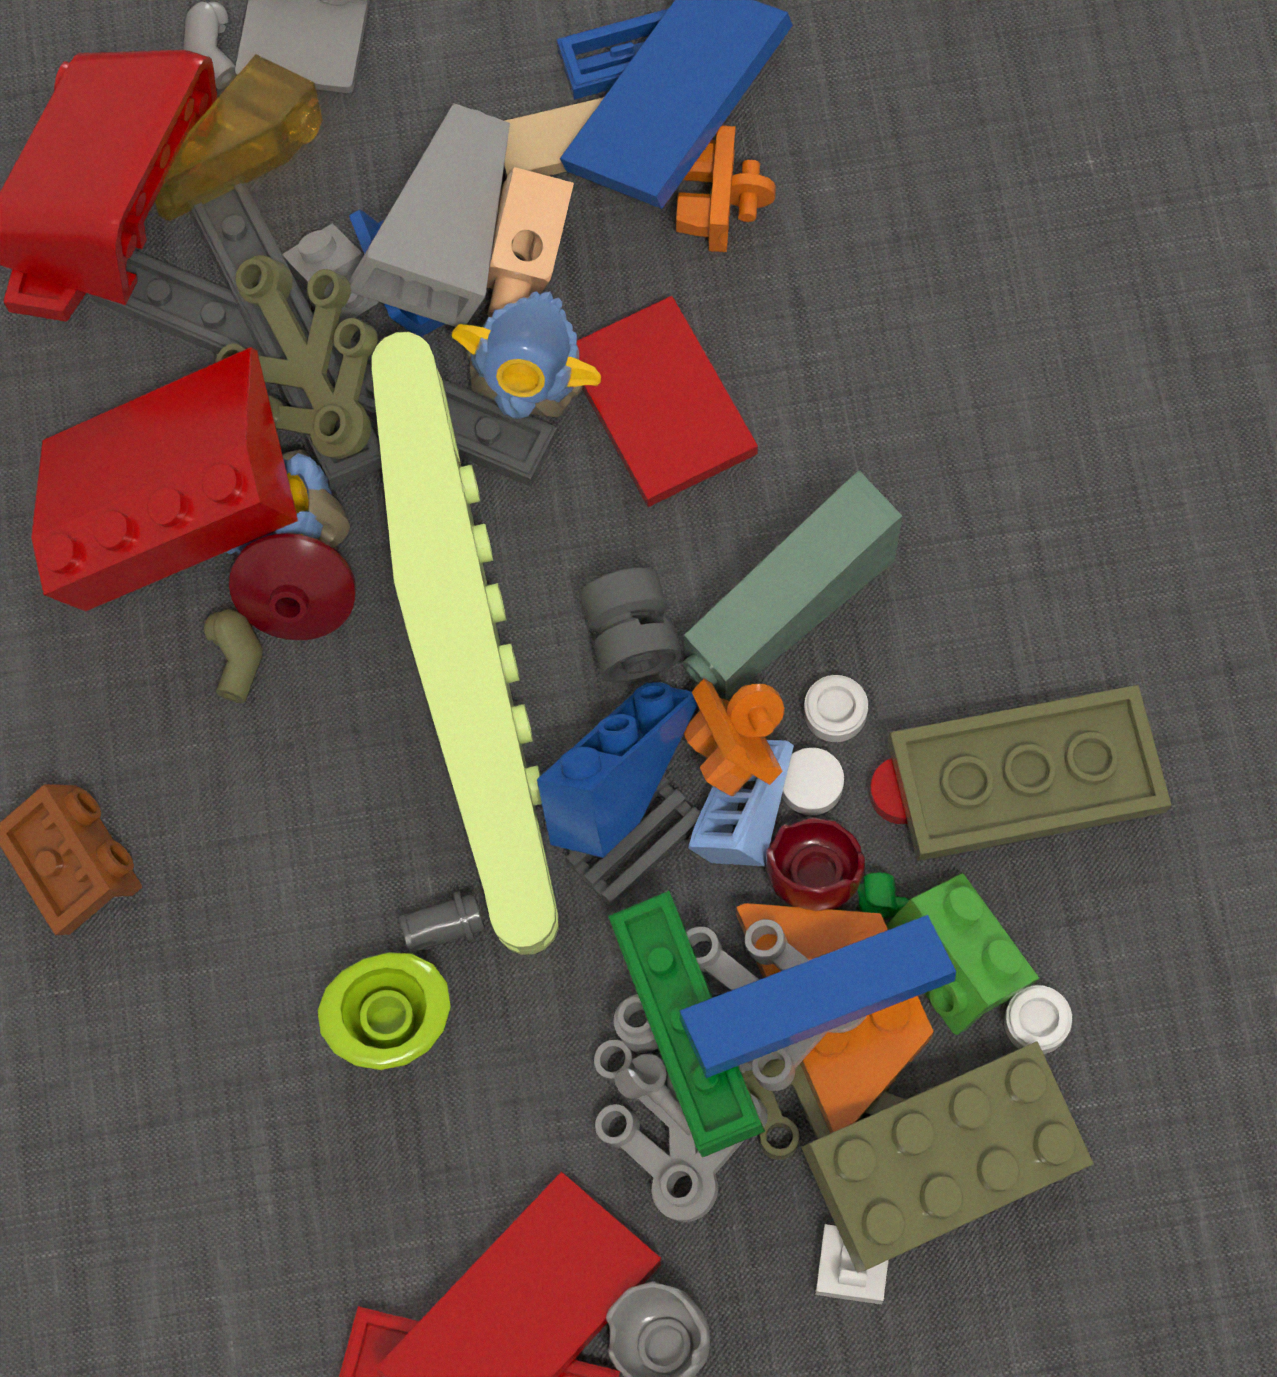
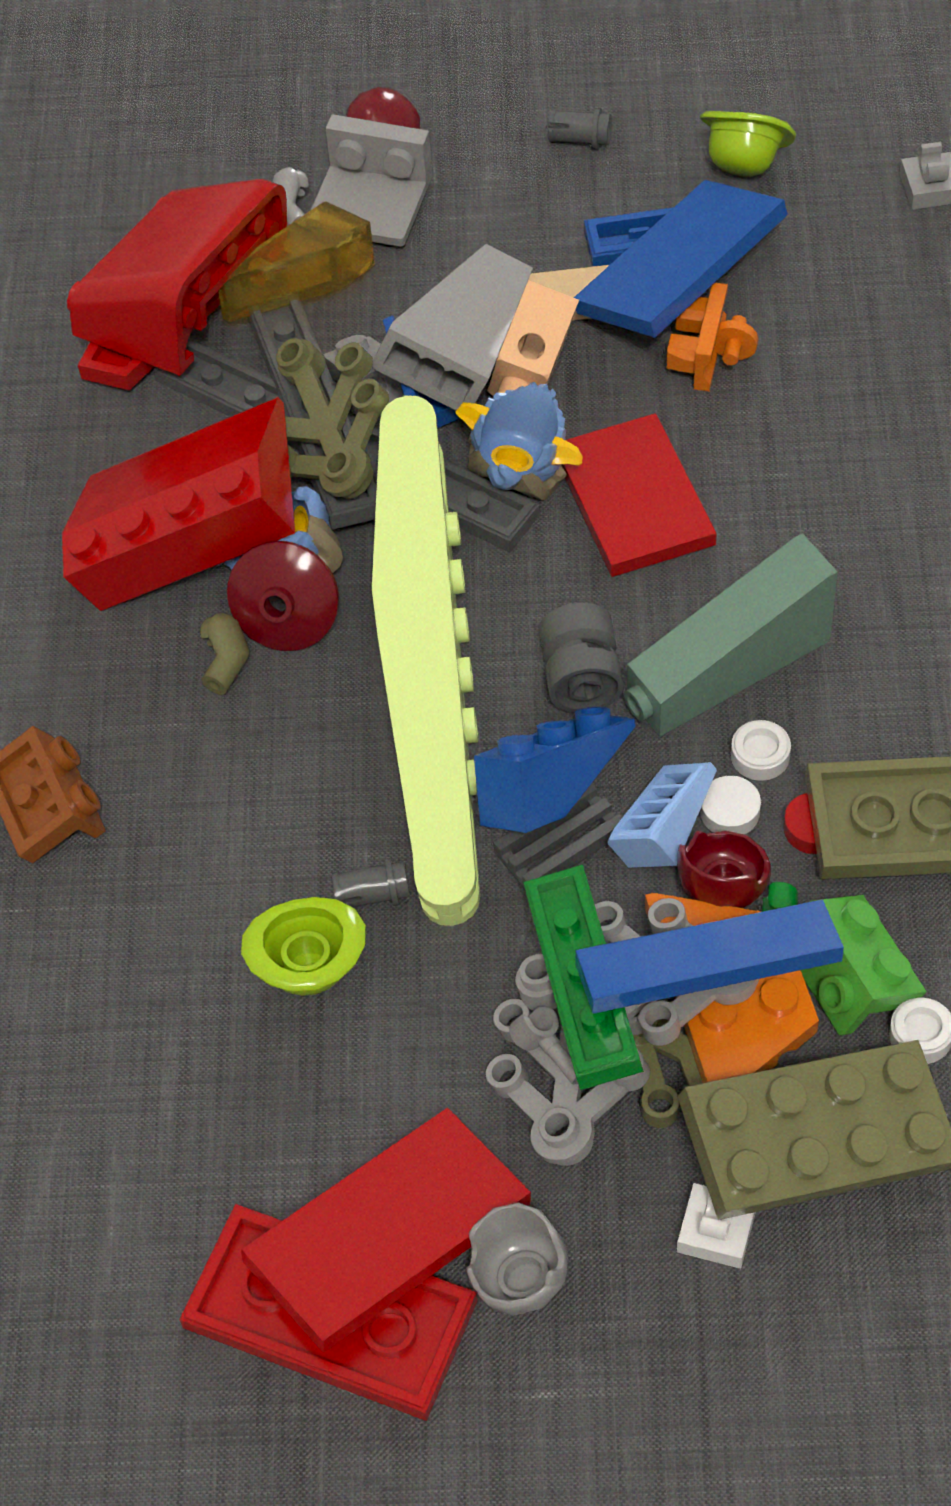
camera: 10 degrees right, 15 degrees down
orange hips [684,679,785,796] -> none

